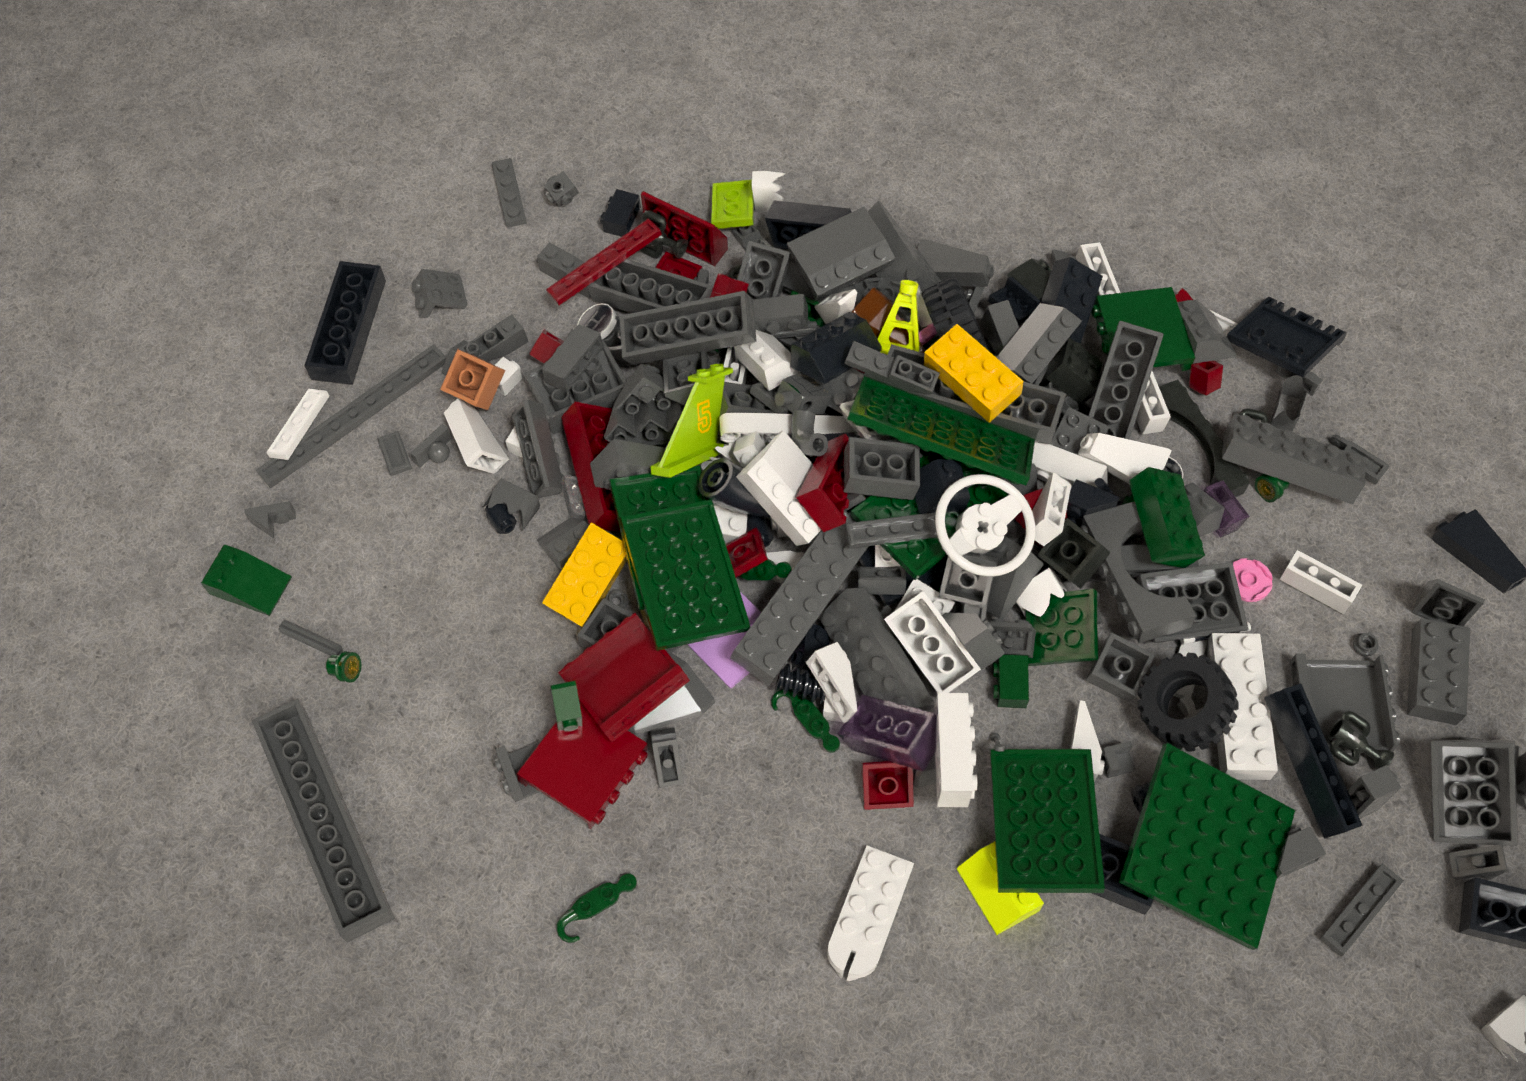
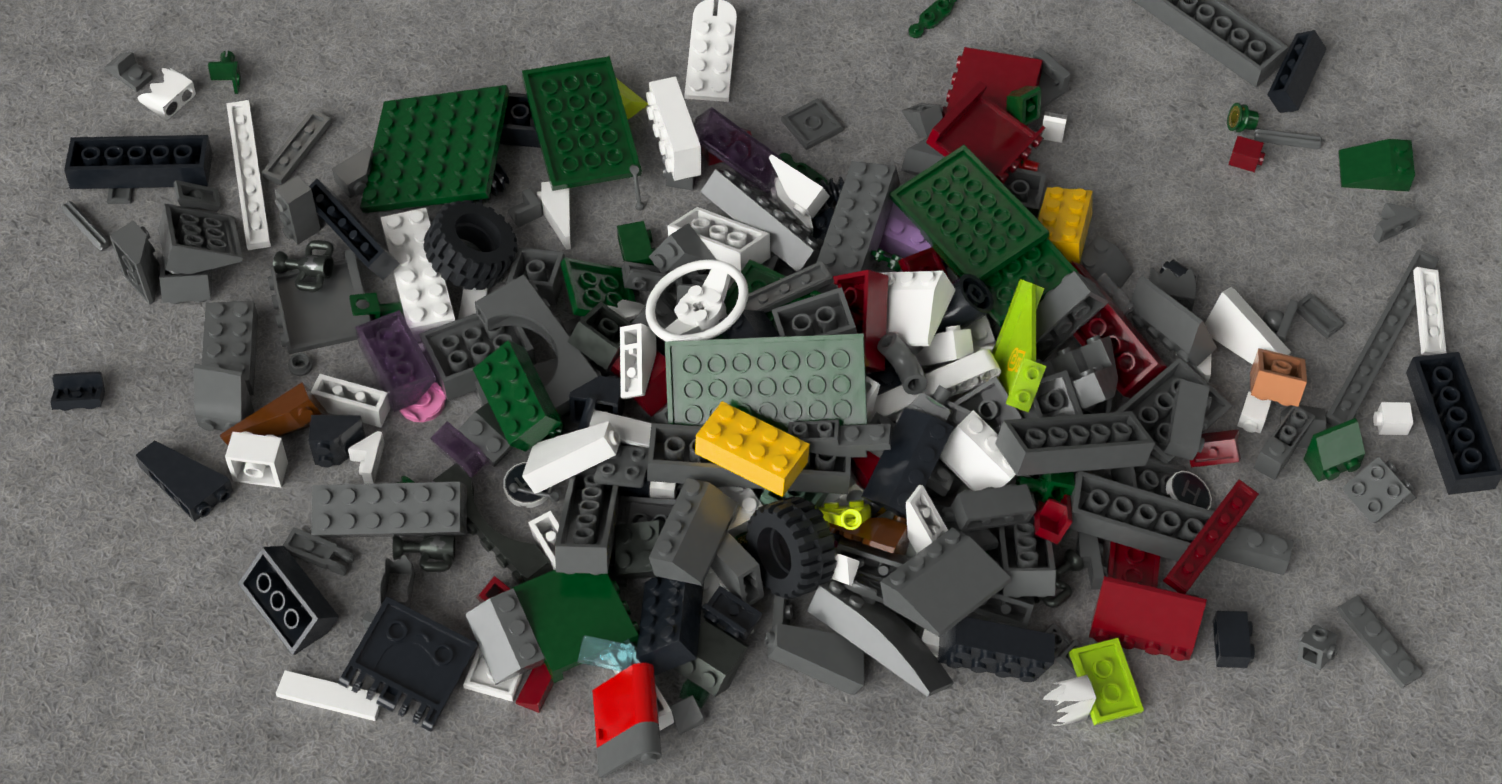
camera: 160 degrees right, 5 degrees down
none -> dark green bracket [208,51,241,94]
none -> reddish brown wedge [220,382,329,445]
none -> white brick [225,431,288,488]
none -> white plate [226,100,271,250]
none -> black slope [238,546,339,655]
none -> white tile [276,670,381,721]
none -> black slope [308,415,366,468]
none -> white slope [348,431,385,484]
none -> dark green bracket [349,293,402,330]
none -> clear purple slope [355,310,436,412]
none -> clear light blue slope [577,635,635,672]
none -> red door [592,663,662,778]
none -> dark grey tile [781,98,843,150]
none -> white slope [1041,111,1067,143]
none -> dark red brick [1229,136,1265,173]
none -> black brick [1267,30,1327,113]
none -> dark green slope [1304,418,1365,482]
none -> white brick [1373,402,1413,435]

